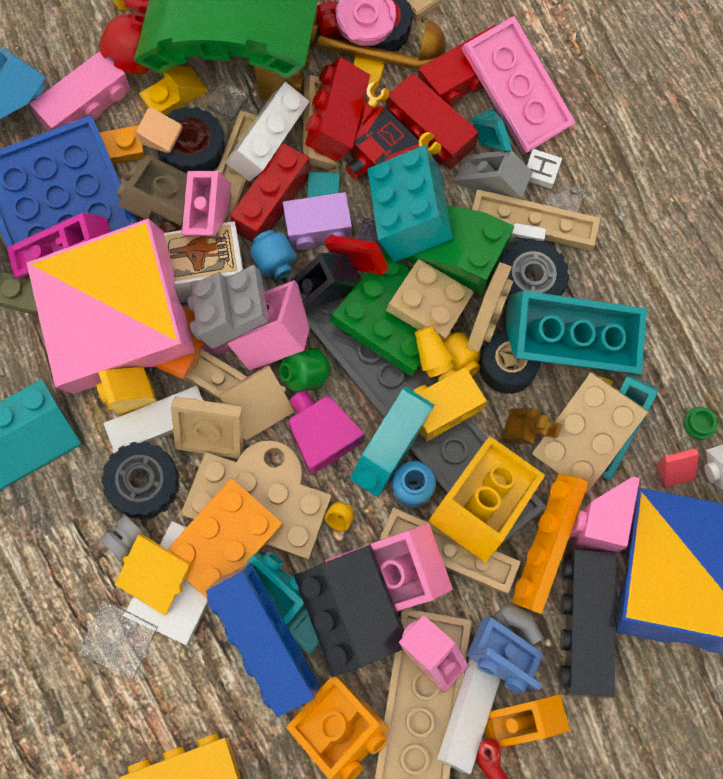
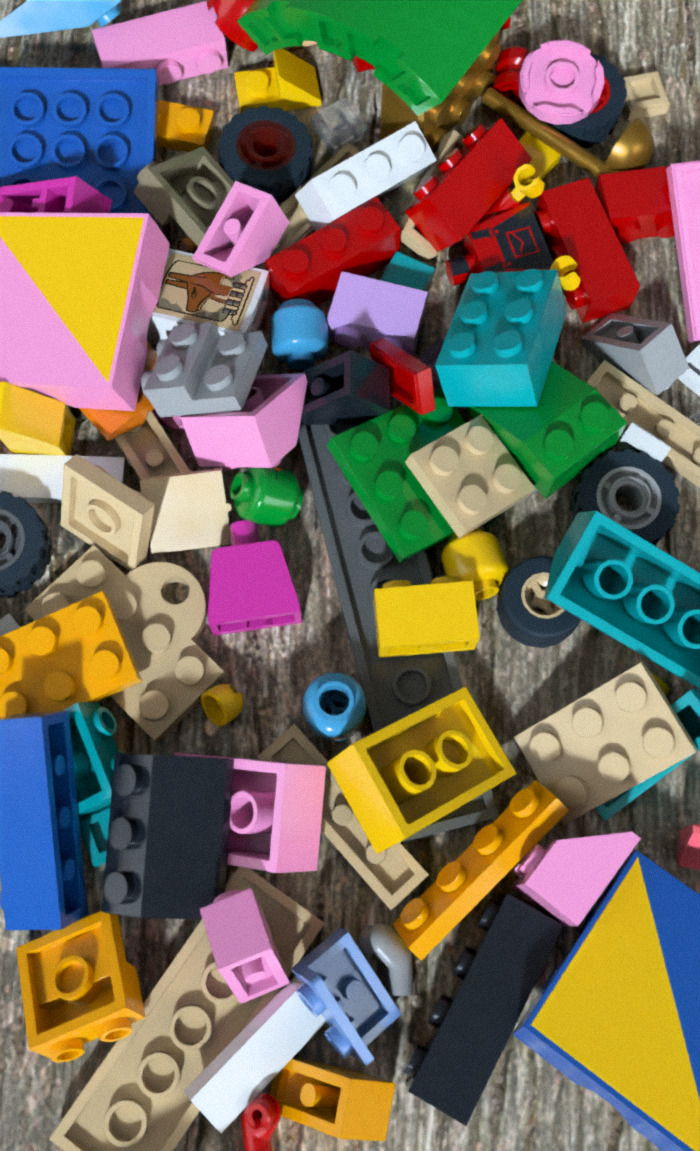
camera: 25 degrees right, 0 degrees up
light nougat slope [136,107,183,153] -> none
slope [350,386,434,498] -> none
yellow cone [414,325,454,378] -> none
tan plate [466,262,513,353] -> none
teal slope [471,109,512,152] -> none
pearl gold plate [501,407,562,444] -> none

